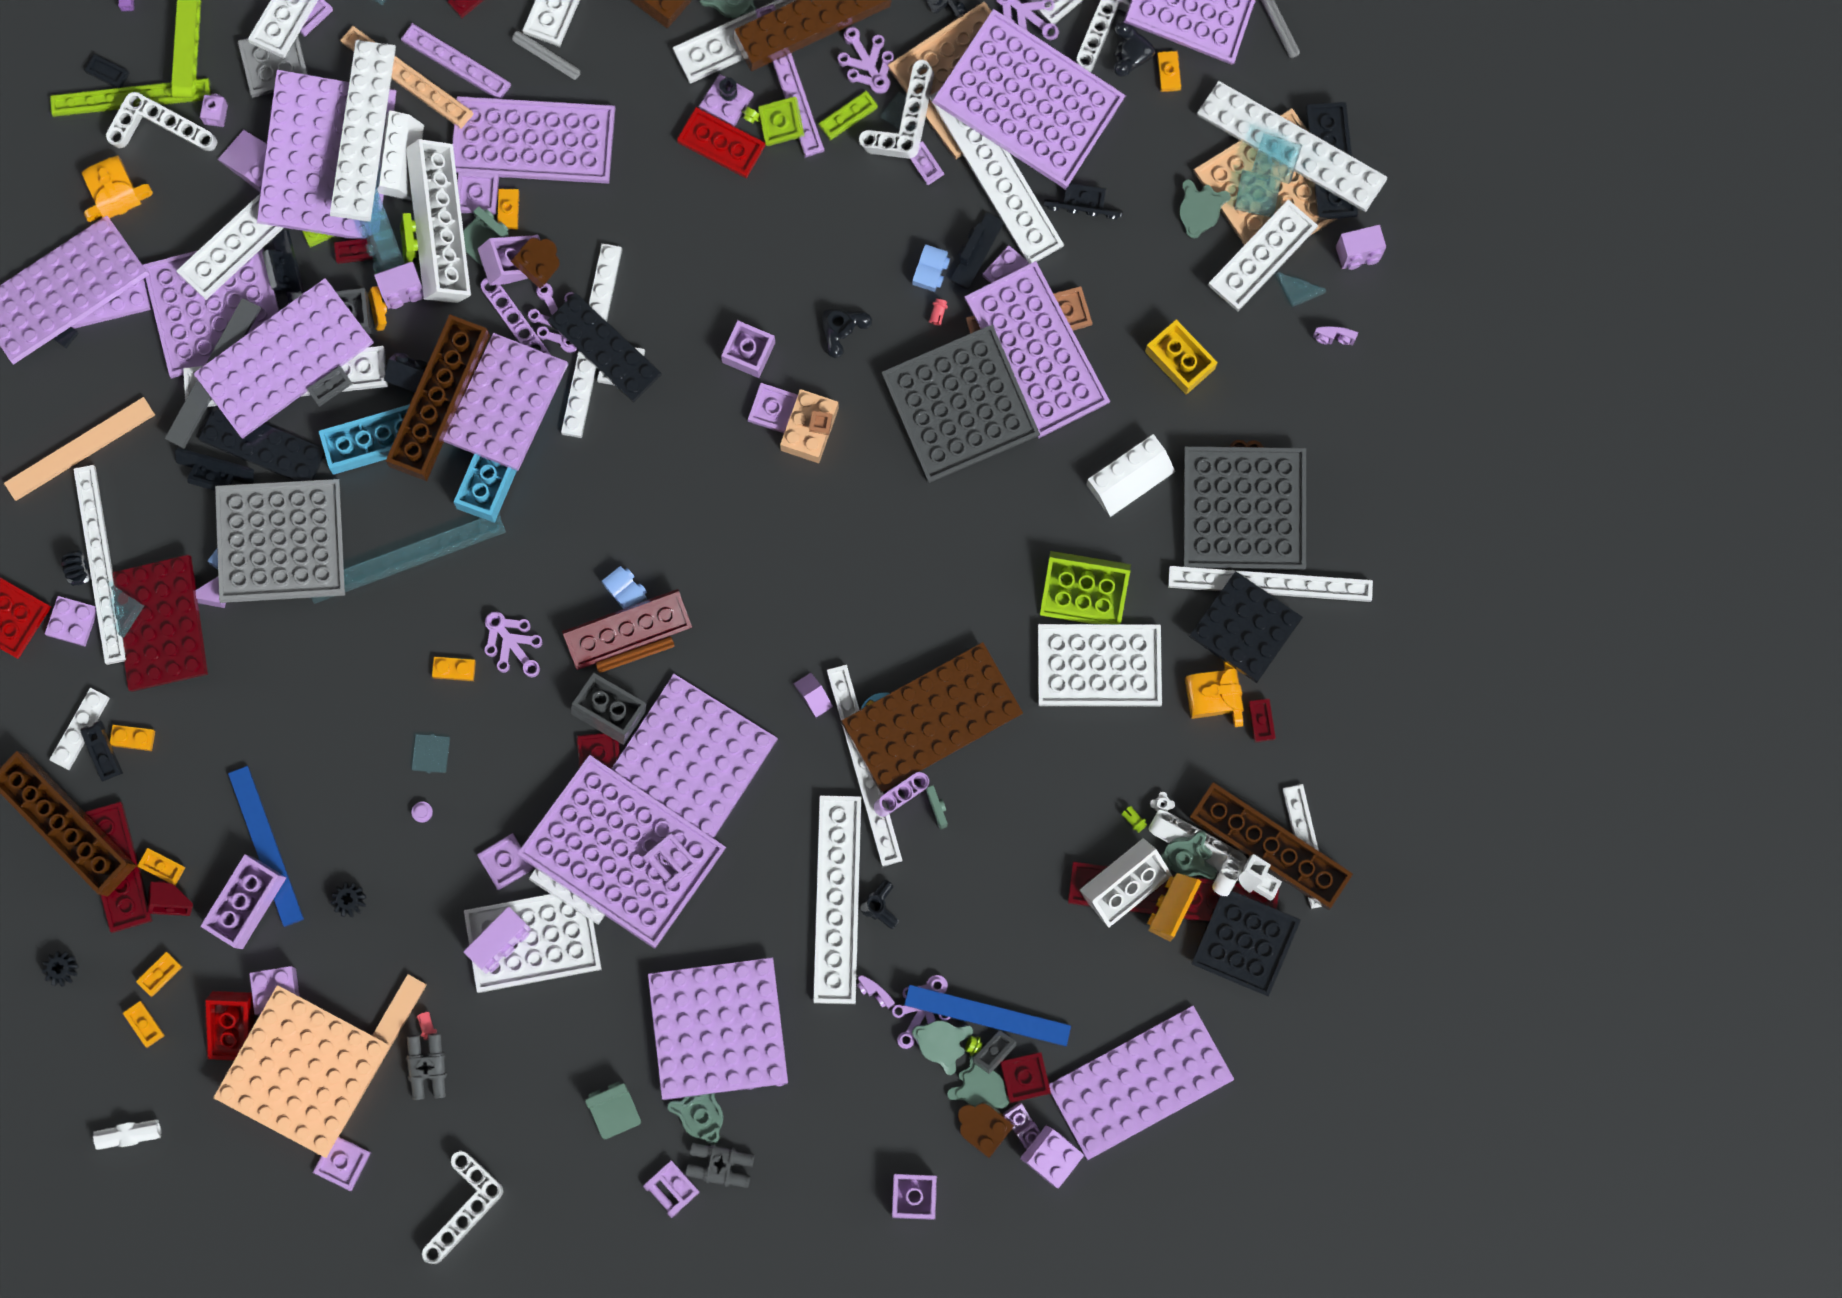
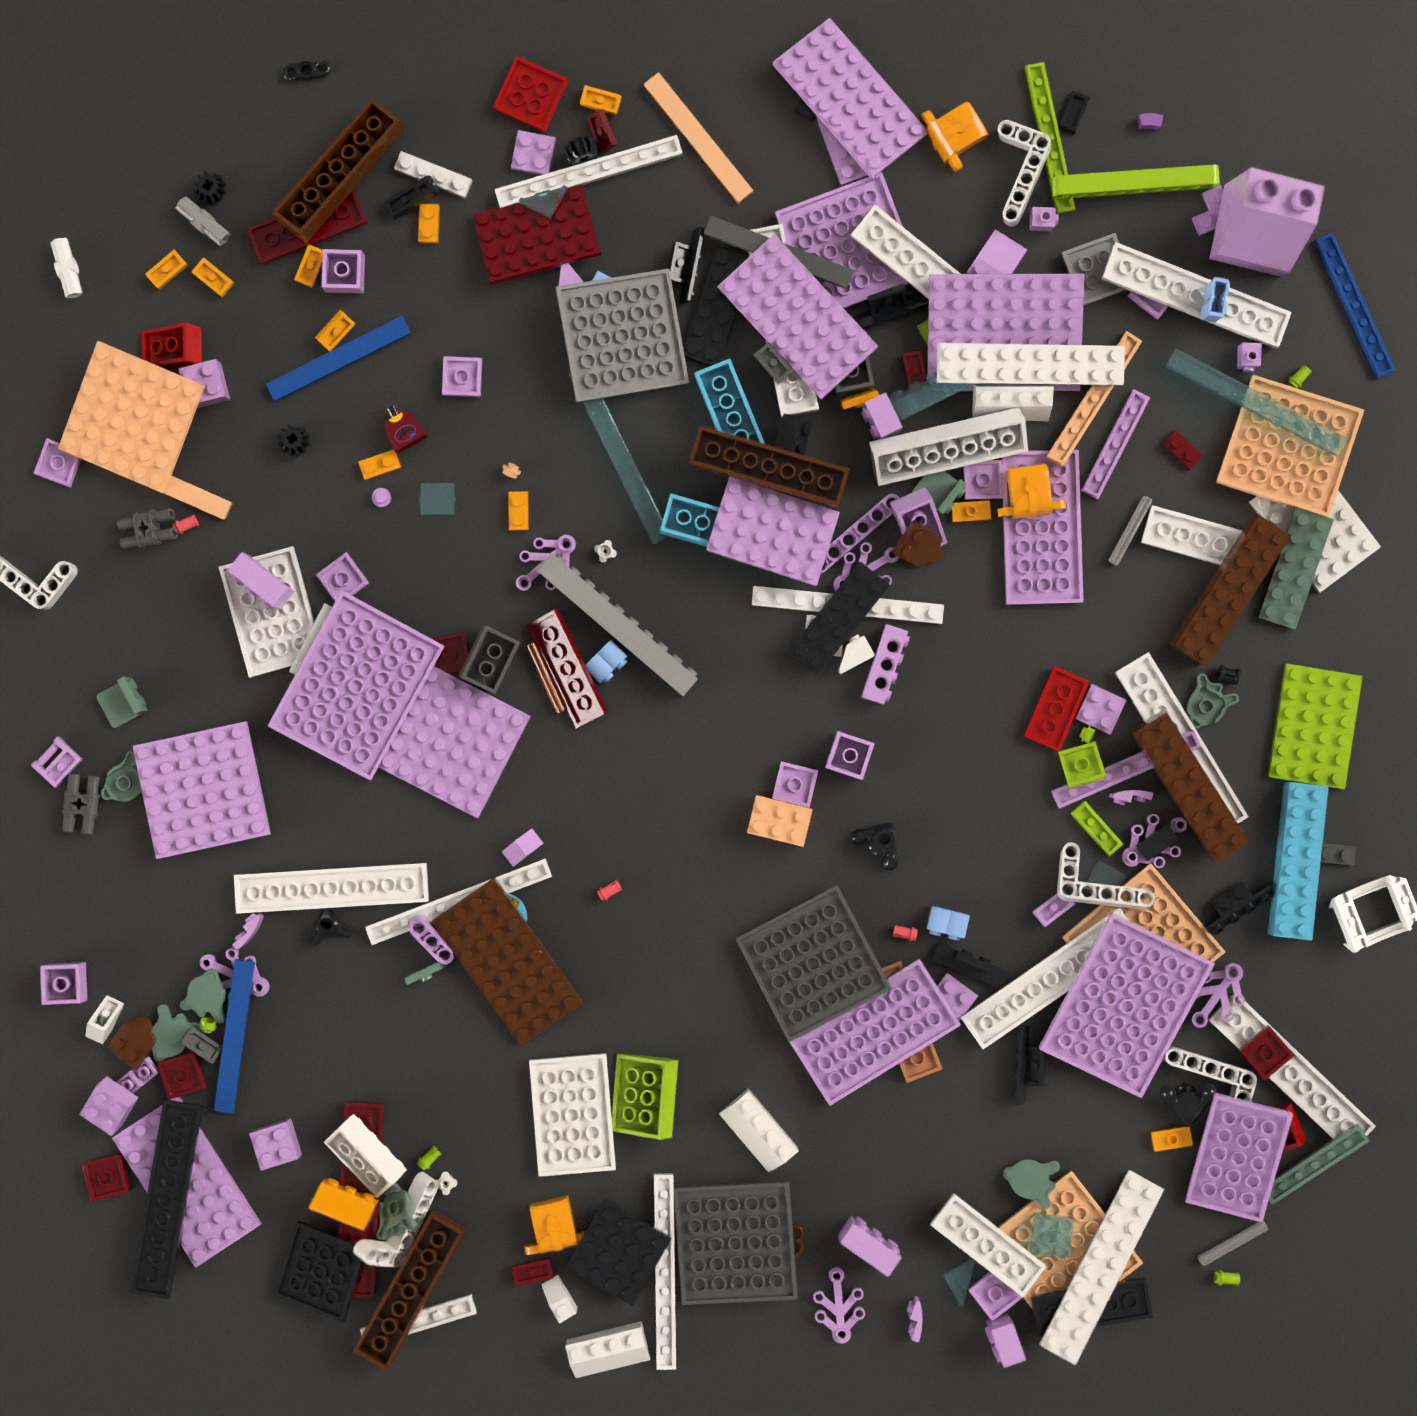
camera: 90 degrees right, 10 degrees up
dark red slope [148,881,193,916] -> none
lavender brick [200,855,286,949] -> none
lime plate [400,213,418,264] -> none
lavender plate [643,834,698,889] -> none
black bush [719,77,738,101] -> none
nougat plate [809,410,833,435] -> none
yellow brick [1145,319,1218,395] -> none
white brick [1239,854,1282,901] -> none
clear light blue plate [1252,133,1302,184] -> none
none -> dark red plate [82,1153,131,1201]
none -> white slope [85,995,124,1044]
none -> black plate [130,1099,204,1299]
none -> light grey piece [175,196,231,246]
none -> lavender brick [249,1118,302,1171]
none -> light orange plate [315,310,355,352]
none -> lavender brick [322,249,365,294]
none -> light orange plate [358,450,401,481]
none -> dark red torso [384,405,429,454]
none -> lavender plate [442,356,482,397]
none -> light nougat plate [502,463,521,479]
none -> light grey brick [537,553,698,696]
none -> white slope [541,1275,578,1323]
none -> white slope [565,1321,651,1378]
none -> light orange plate [580,85,622,116]
none -> dark red plate [587,109,617,153]
none -> white plate [594,540,617,563]
none -> coral pin [597,879,622,901]
none -> lavender plant [813,1266,865,1344]
none -> white slope [838,635,875,674]
none -> lavender brick [838,1216,902,1277]
none -> lavender brick [861,624,910,705]
none -> lavender plate [968,1272,1023,1321]
none -> light orange piece [997,464,1066,519]
none -> lavender slope [1109,790,1153,805]
none -> black tile [1135,824,1179,862]
none -> lime pin [1214,1270,1240,1286]

